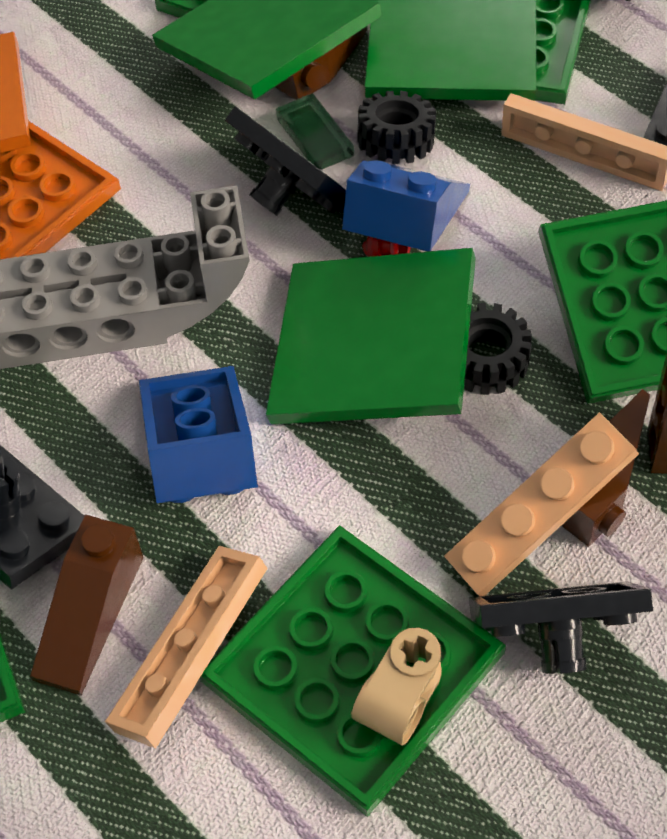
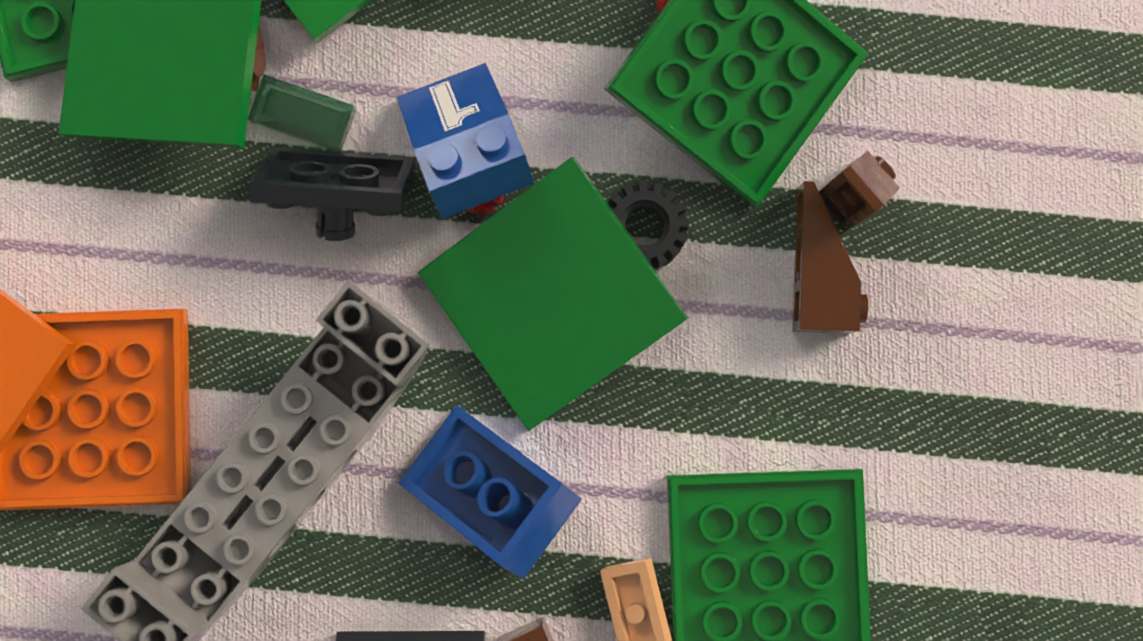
camera: 45 degrees left, 30 degrees up
tan piece [351,628,442,746] -> none
black tyre [357,91,436,164] -> none
light nougat plate [444,412,639,596] -> none
black plate [469,581,653,674] -> none

